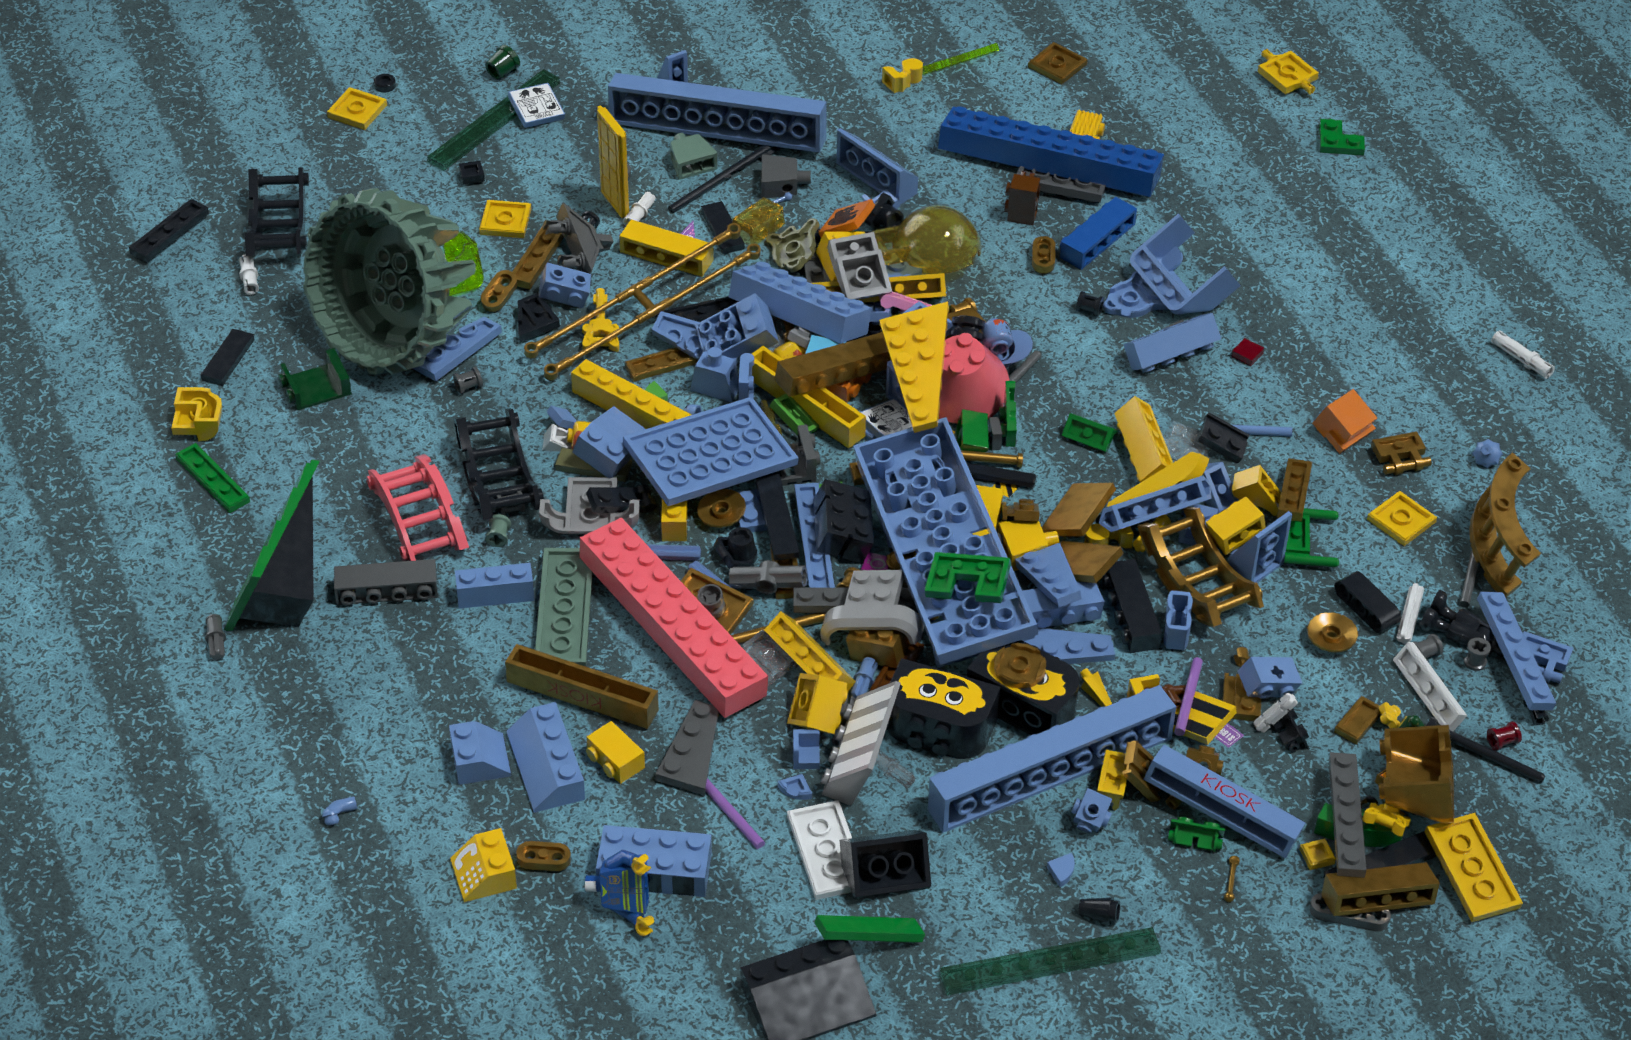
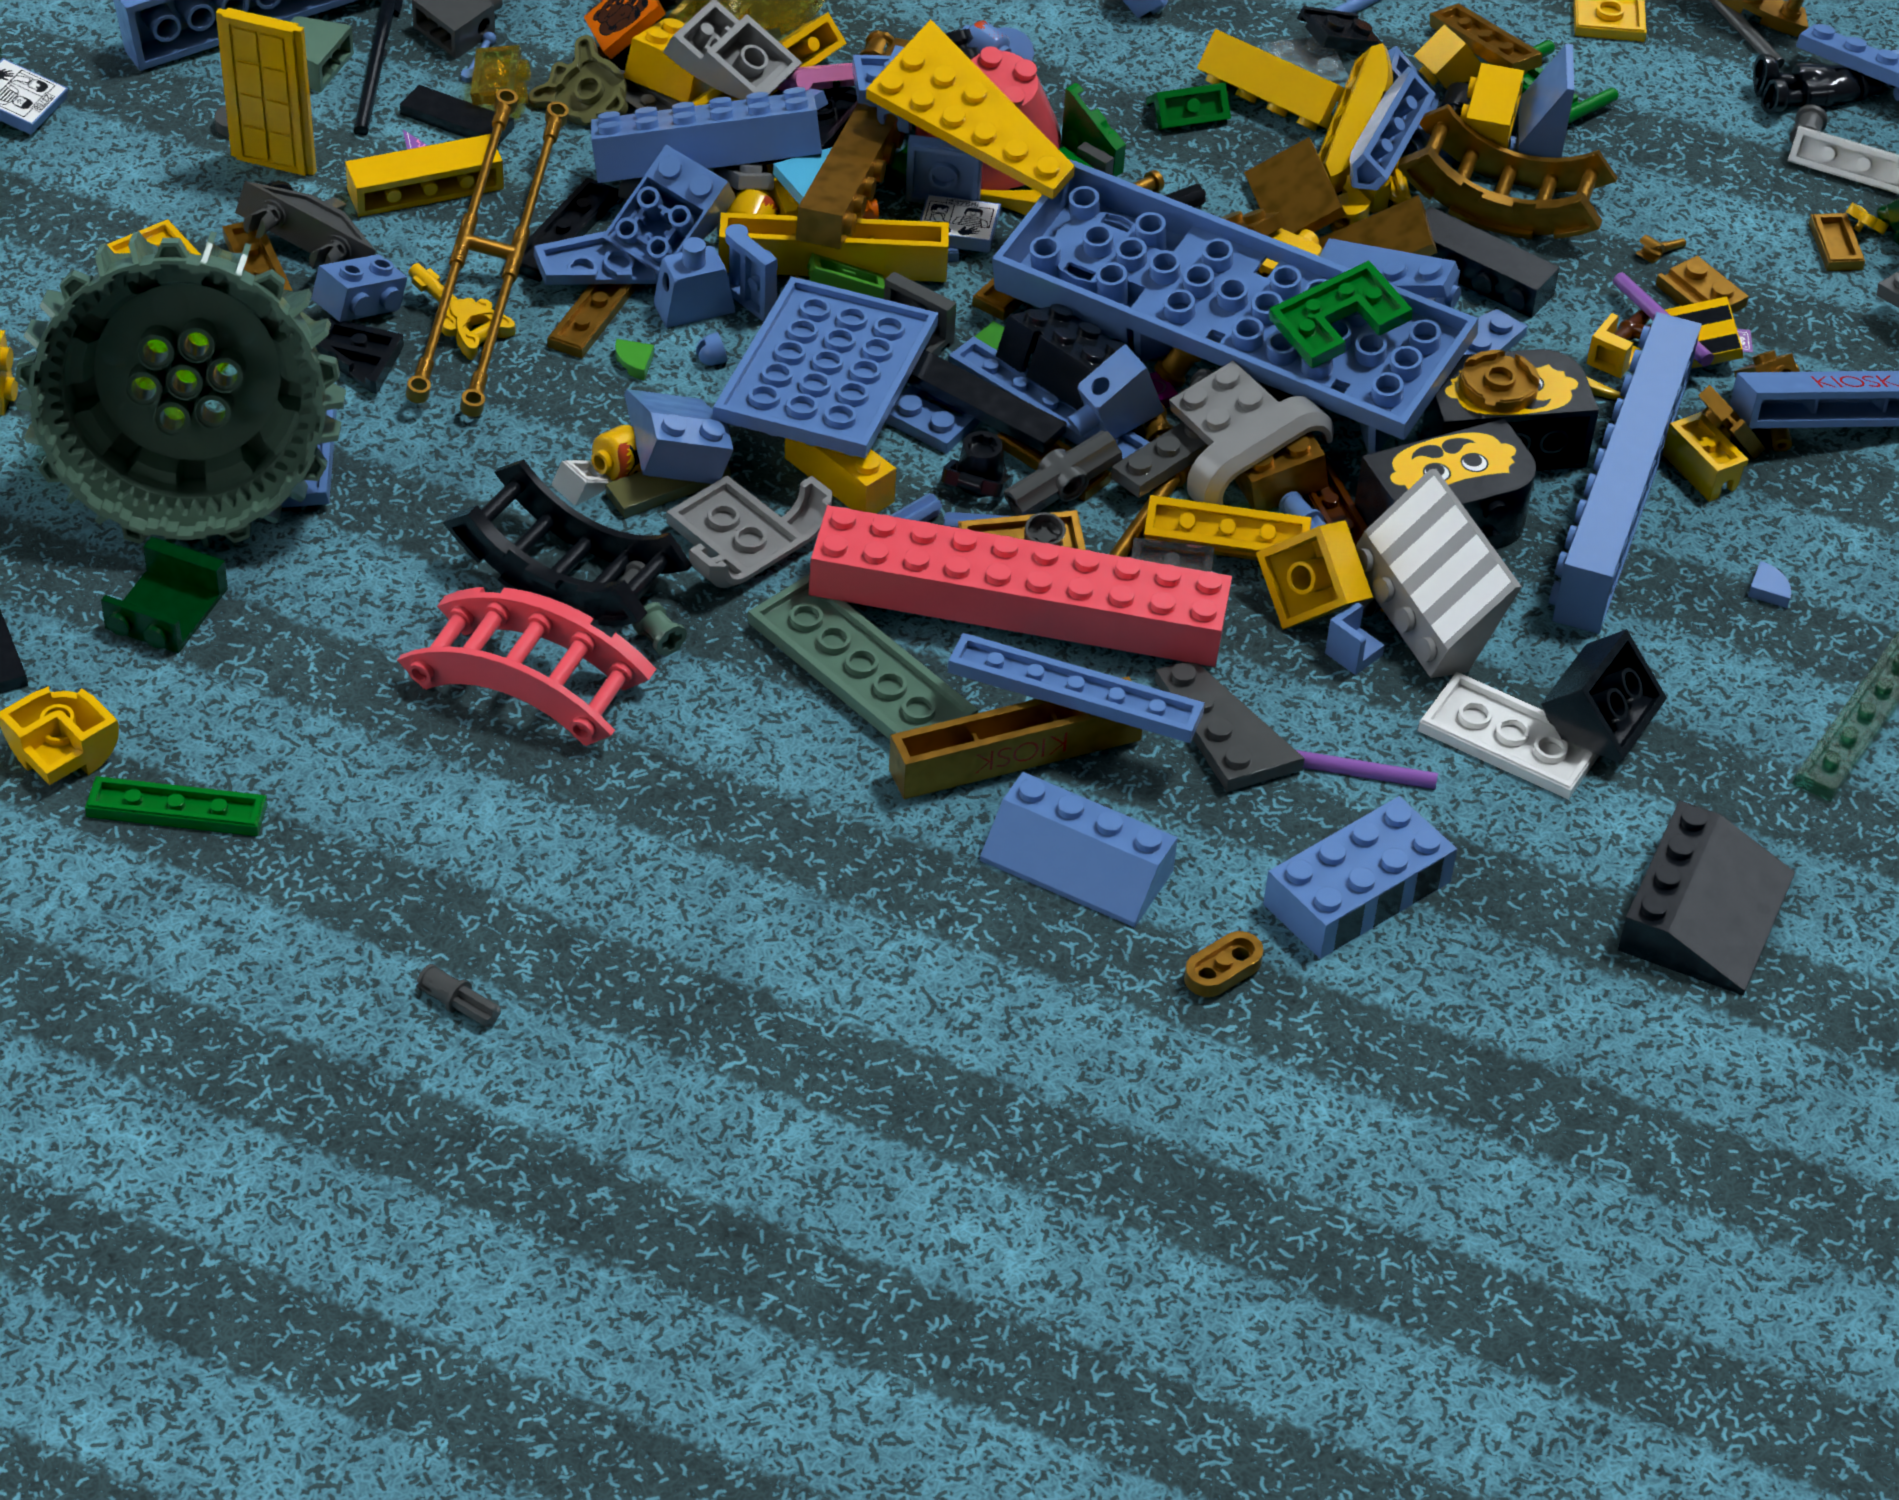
camera: 45 degrees left, 0 degrees up
black piece [224,459,320,631] -> none
medium blue arm [322,796,357,826] -> none
dark grey brick [334,559,438,605] -> none
medium blue slope [449,721,511,785] -> none
yellow slope [450,828,517,902] -> none
dark grey bush [453,367,483,394] -> none
medium blue brick [455,563,534,609] -> none
black plate [459,160,485,185] -> none
medium blue tile [547,405,576,429] -> none
yellow brick [571,359,691,429] -> none
torso [585,850,654,936] -> none
black plate [586,484,657,513] -> none
yellow brick [586,721,645,784] -> none
white axle [623,192,656,226] -> none
pearl gold dish [697,489,746,528] -> none
medium blue tile [778,774,812,800] -> none
green tile [814,915,925,942] -> none
medium blue brick [1071,788,1112,833] -> none
black cone [1079,897,1121,924] -> none
medium blue brick [1163,590,1193,650] -> none
green hinge [1168,817,1225,852] -> none
medium blue brick [1238,657,1302,699] -> none
white axle [1254,693,1298,732] -> none
black hinge [1273,699,1310,752] -> none
pearl gold dish [1307,613,1358,652] -> none
black beam [1334,571,1401,633] -> none
white axle [1397,583,1424,644] -> none
dark grey bush [1464,638,1491,671] -> none
none -> medium blue plate [947,633,1205,743]
none -> medium blue torso [1067,344,1164,439]

